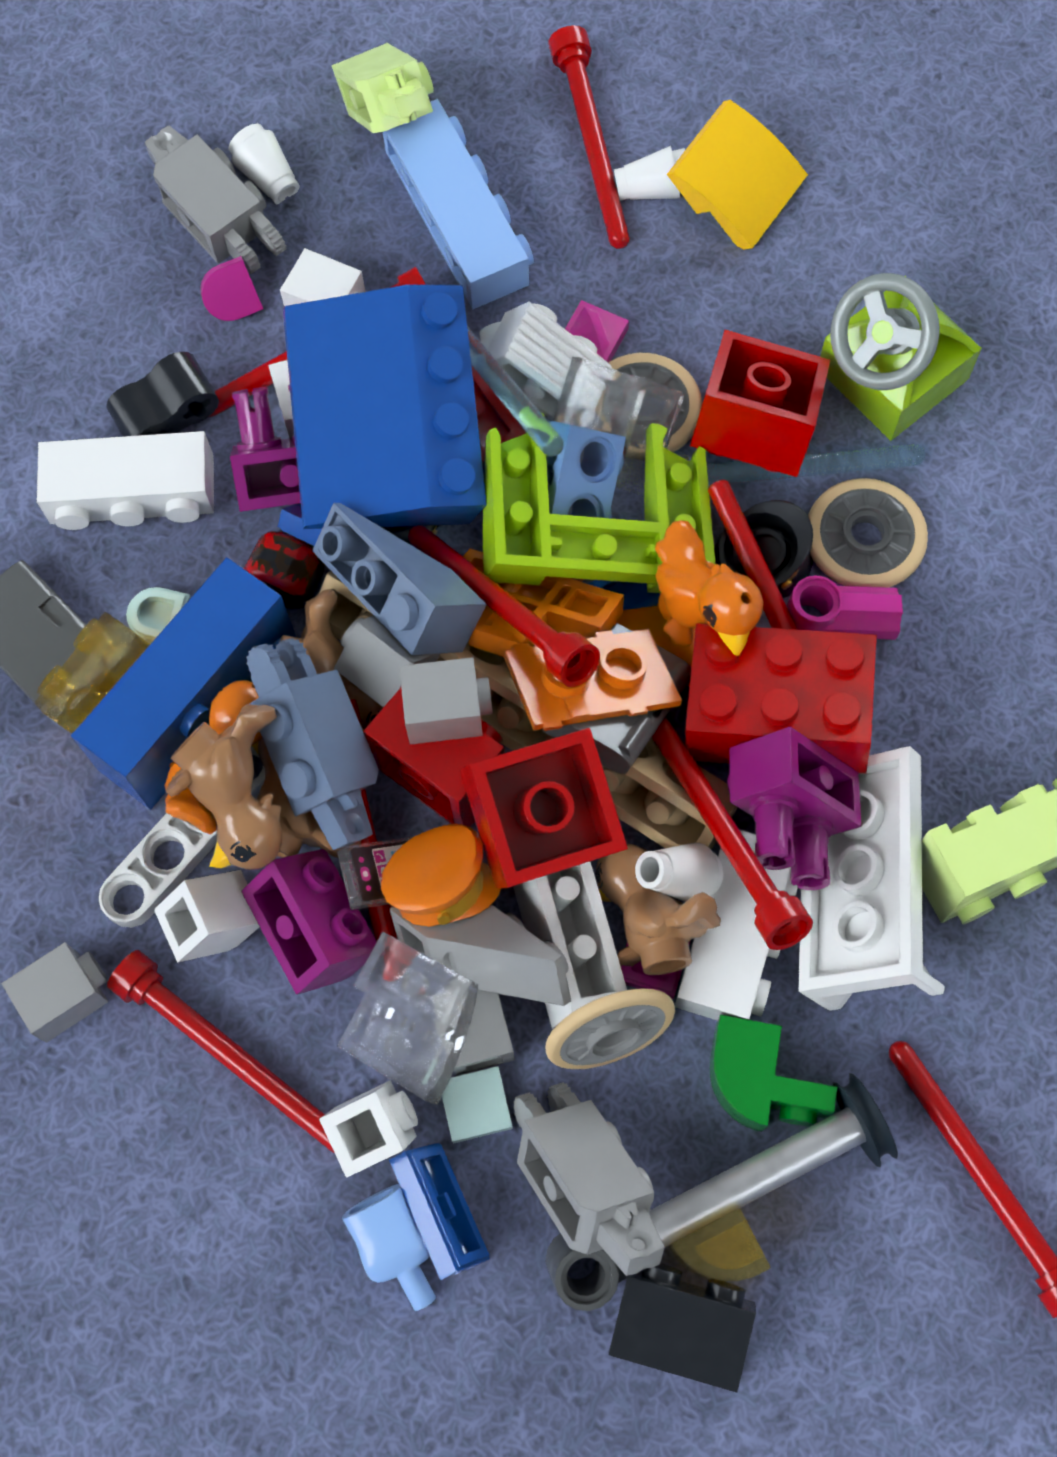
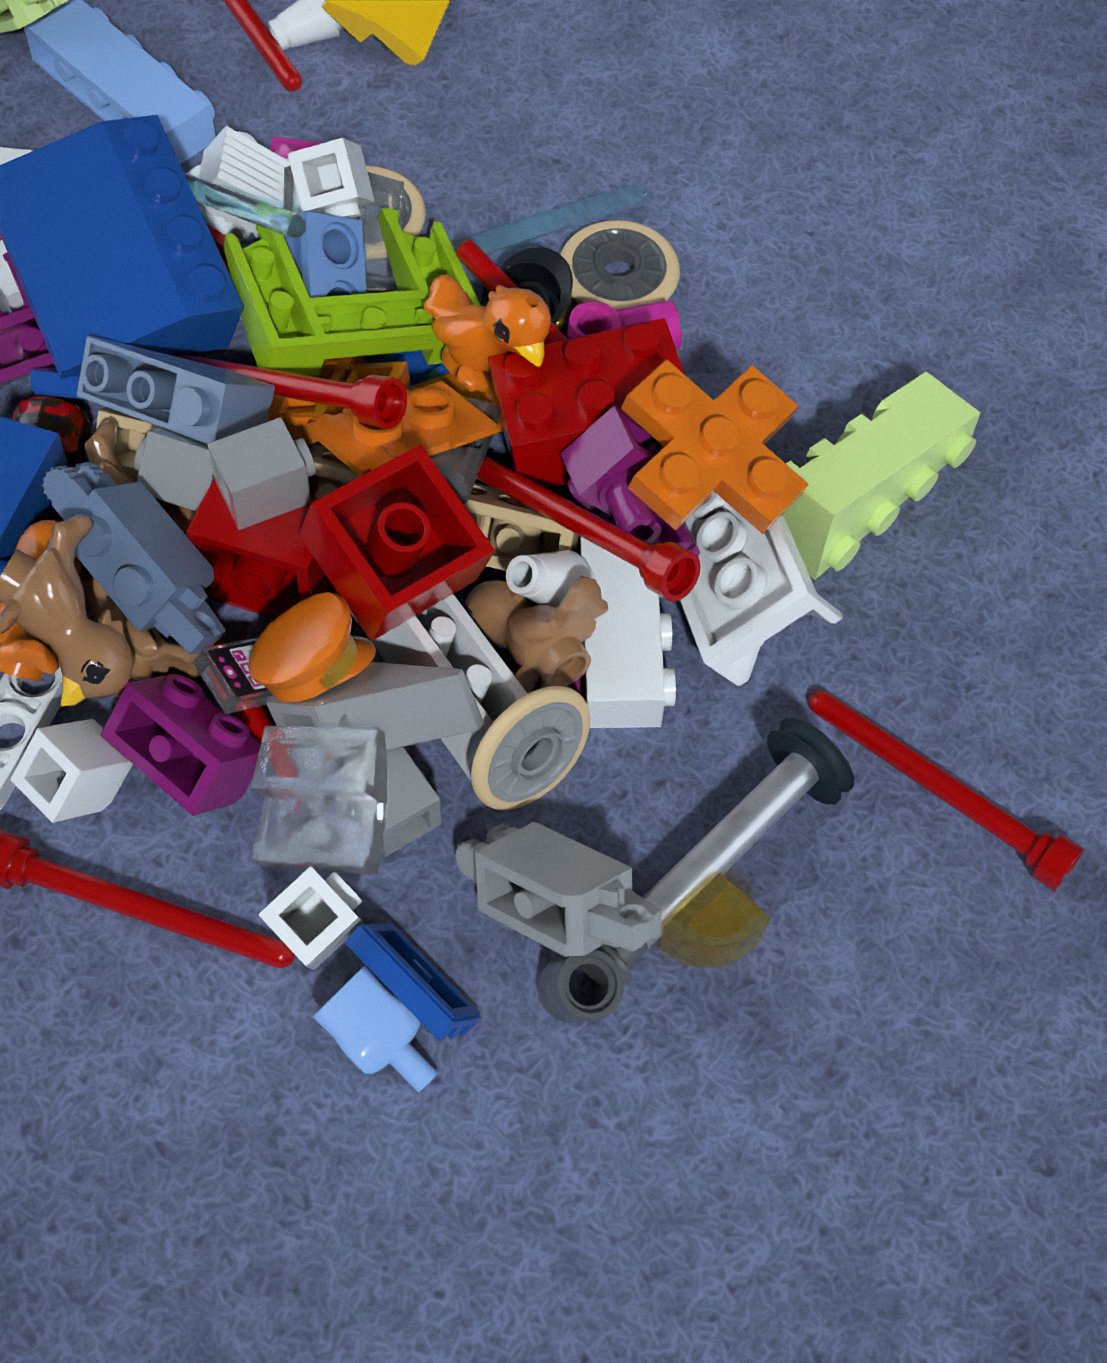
camera: 25 degrees left, 10 degrees down
light aqua tile [439,1066,513,1144] -> none
black brick [608,1263,756,1393] -> none
red brick [690,330,831,477] -> none
green brick [709,1015,838,1132] -> none
piece [820,273,982,441] -> none
none -> white brick [287,138,375,219]
none -> orange plate [621,359,809,534]

